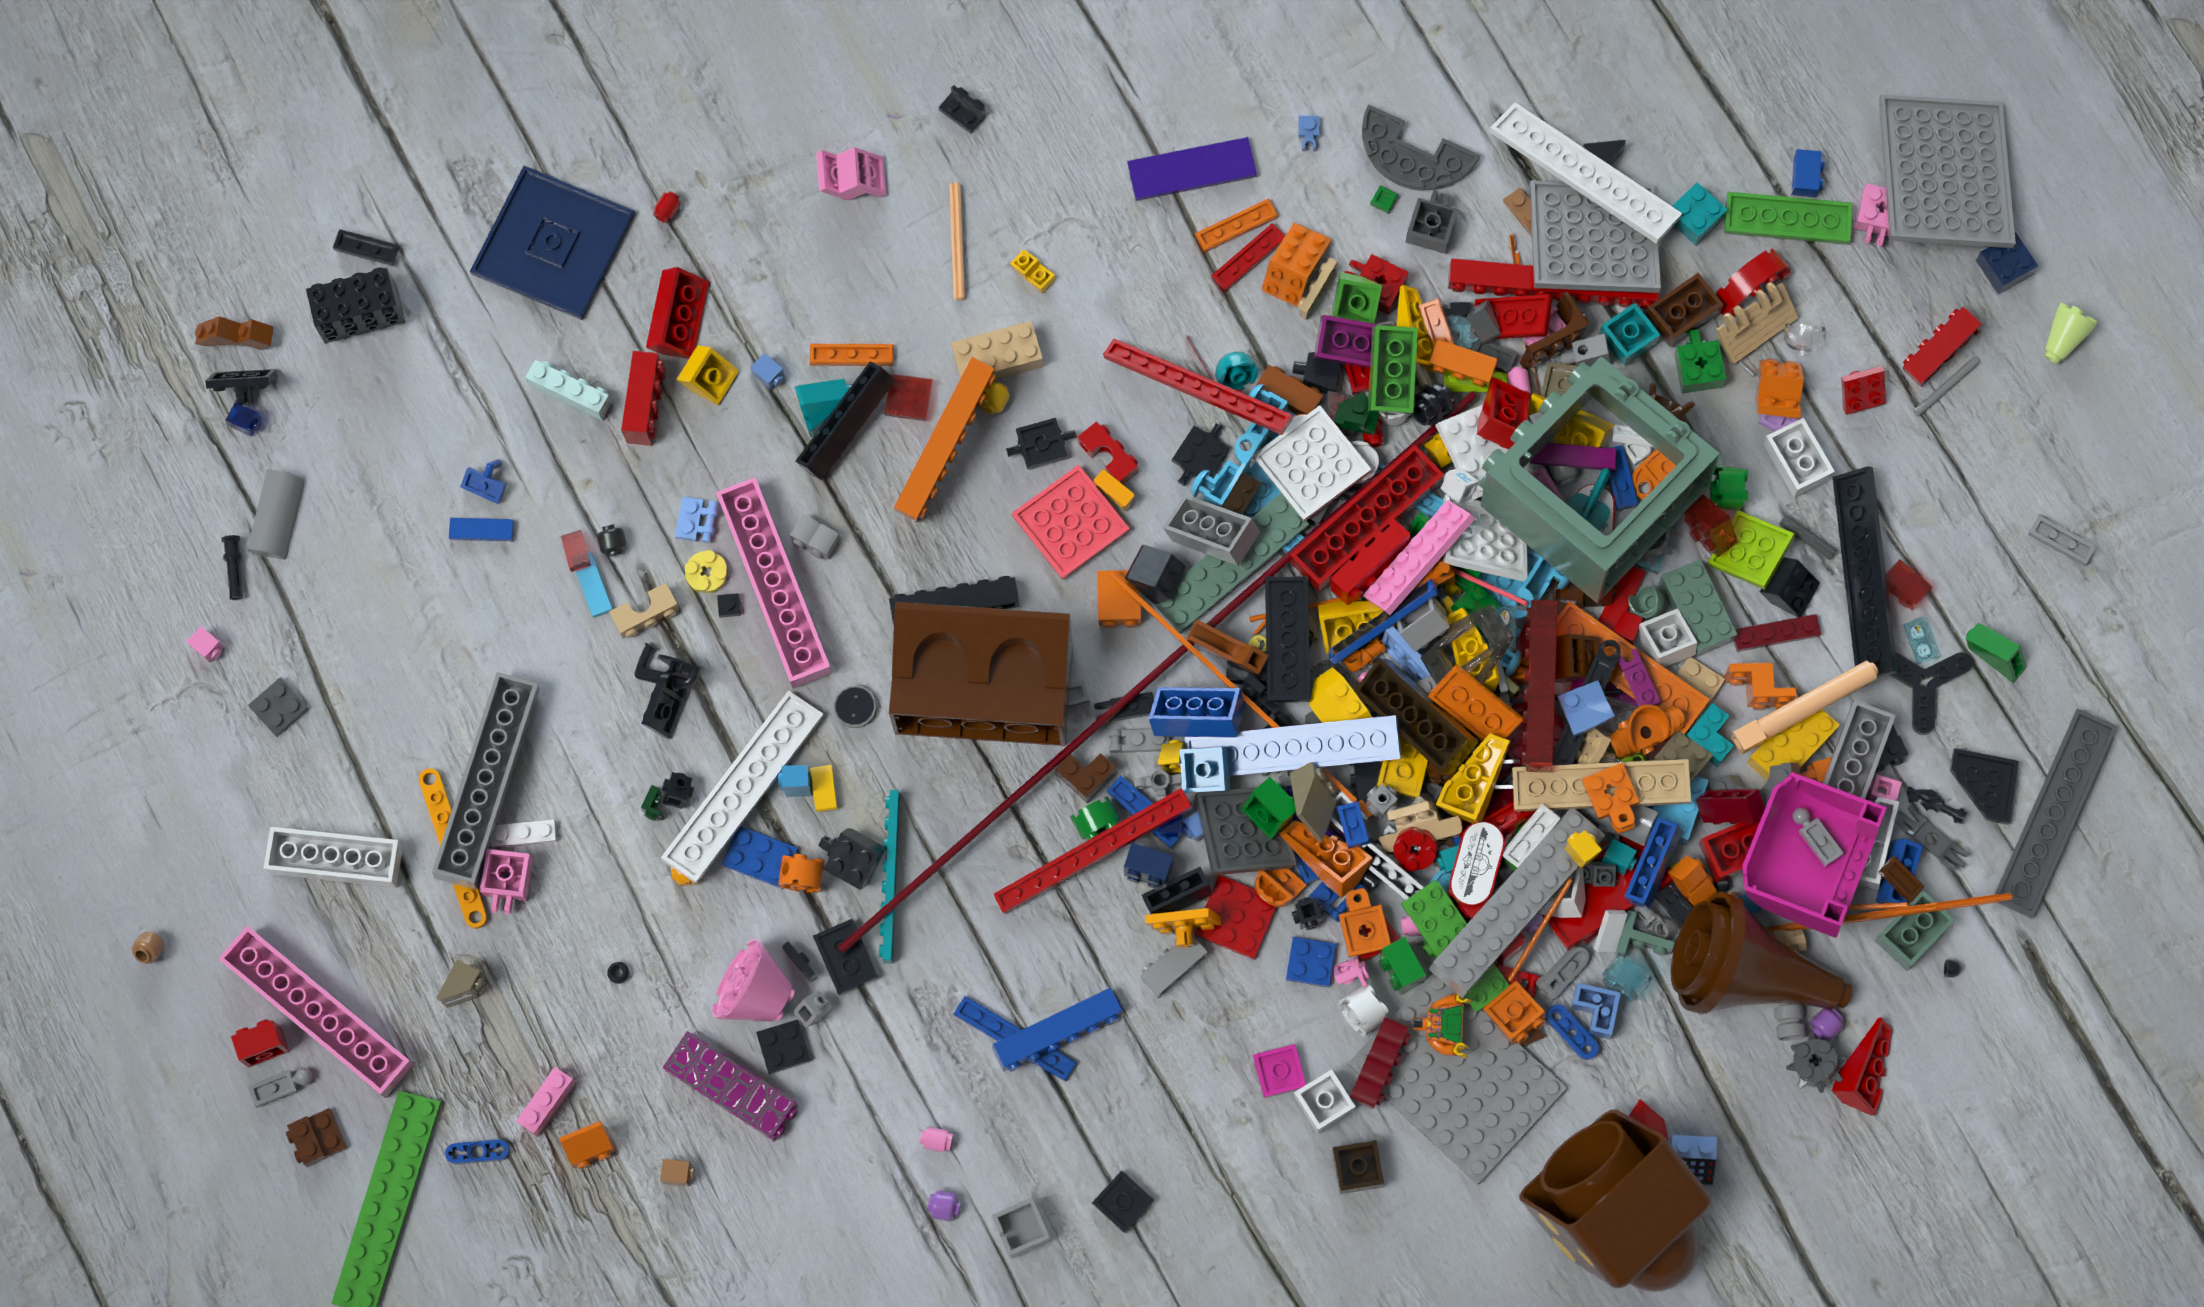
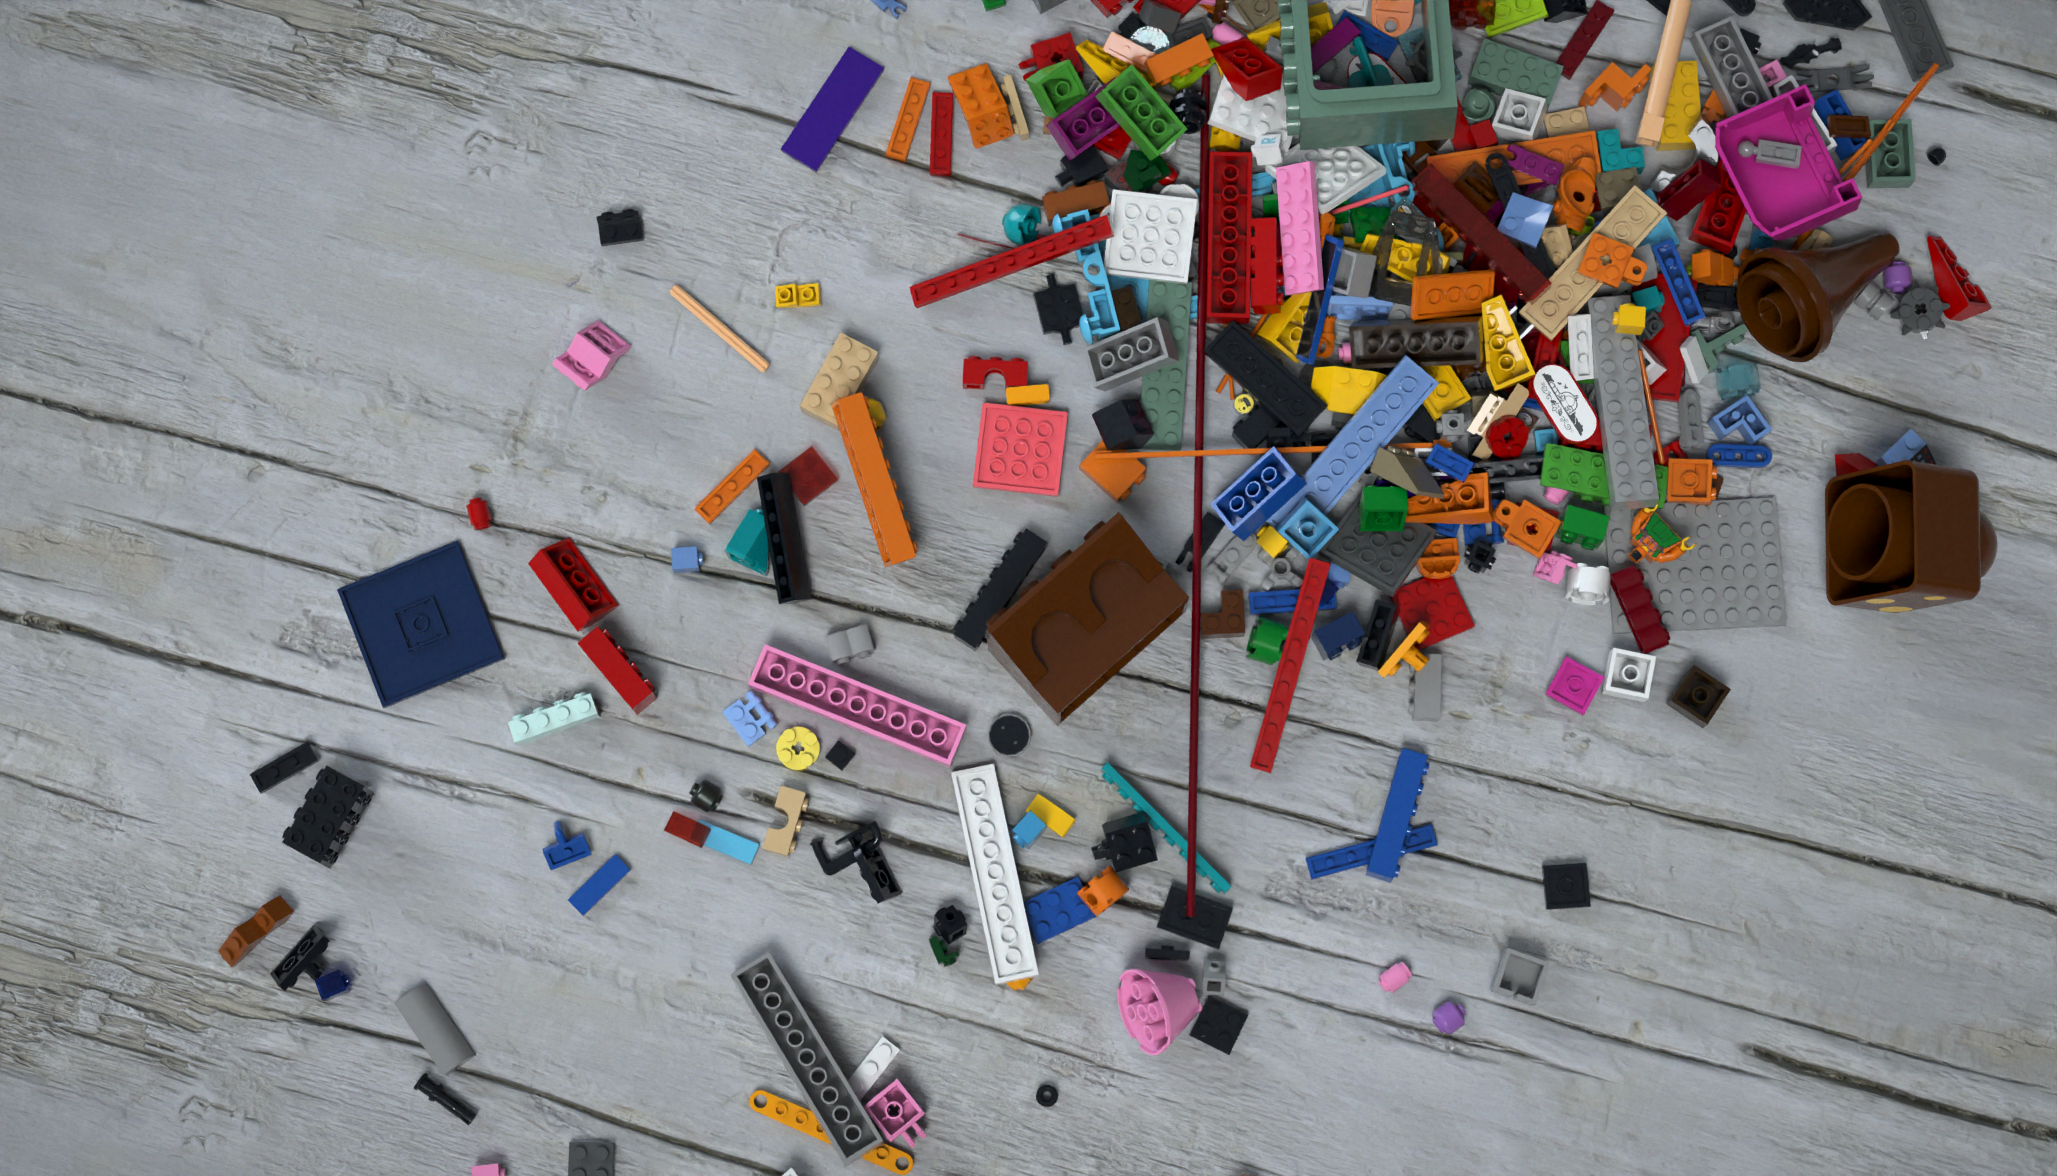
camera: 50 degrees left, 5 degrees up
magenta brick [662,1031,798,1142] -> none
yellow slope [676,345,739,405] -> none
black plate [1006,417,1077,469] -> none
dark orange arch [1186,620,1269,674] -> none
blue plate [1286,937,1336,988] -> none
teal brick [1436,845,1459,875] -> none

